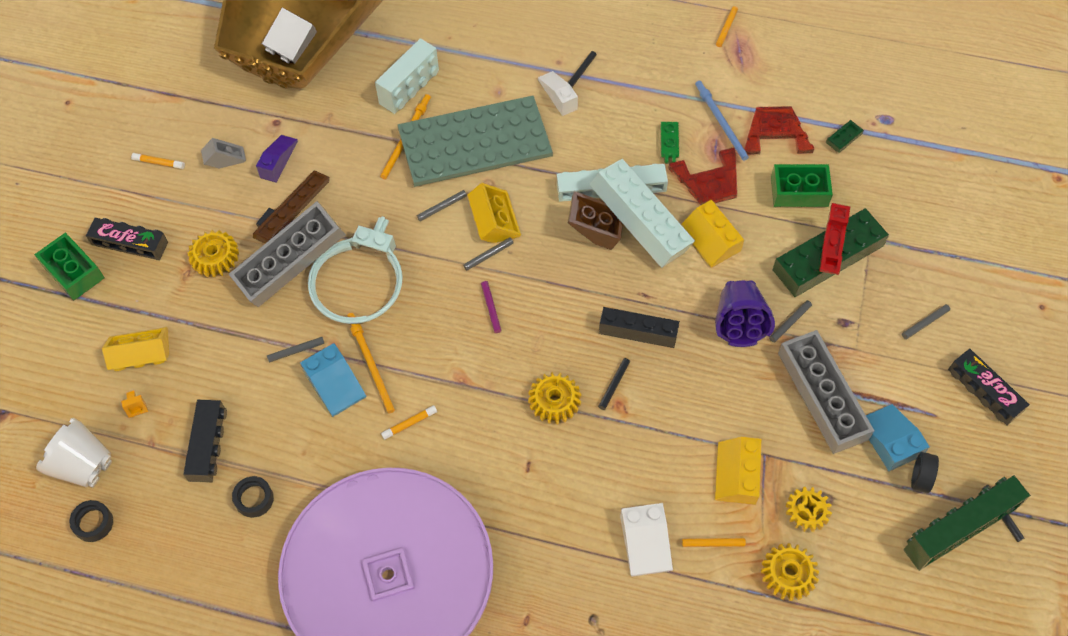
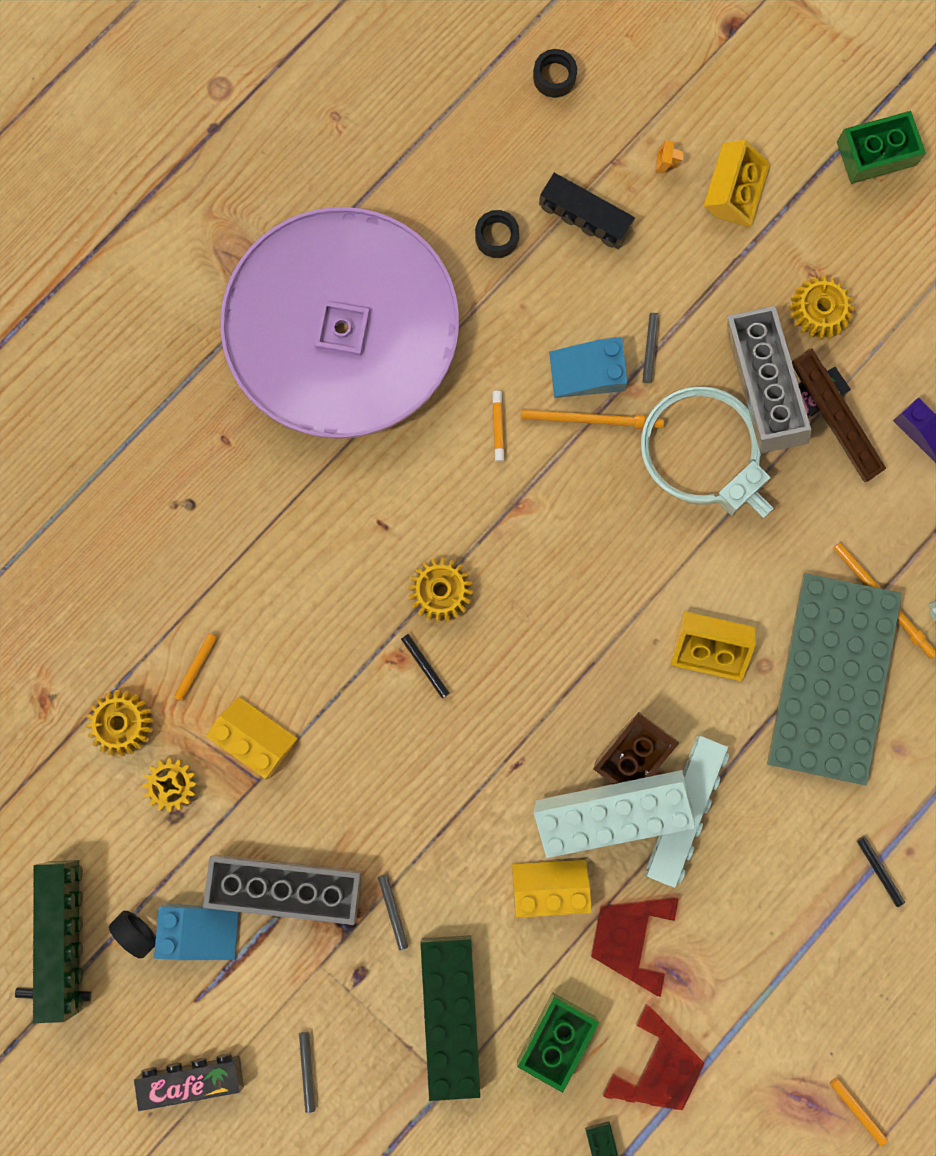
camera: 120 degrees right, 20 degrees up
white cone [36,418,112,488] -> none
black brick [86,217,168,261] -> none
dark grey bar [417,190,467,221] -> none
dark grey bar [463,237,514,271] -> none
magenta bar [481,281,502,333] -> none
white slope [538,71,578,116] -> none
black brick [599,307,680,348] -> none
white slope [620,503,673,577] -> none
green hinge [660,122,679,164] -> none
medium blue bar [695,81,749,161] -> none
dark purple cone [715,280,775,347] -> none
red slope [820,203,851,275] -> none

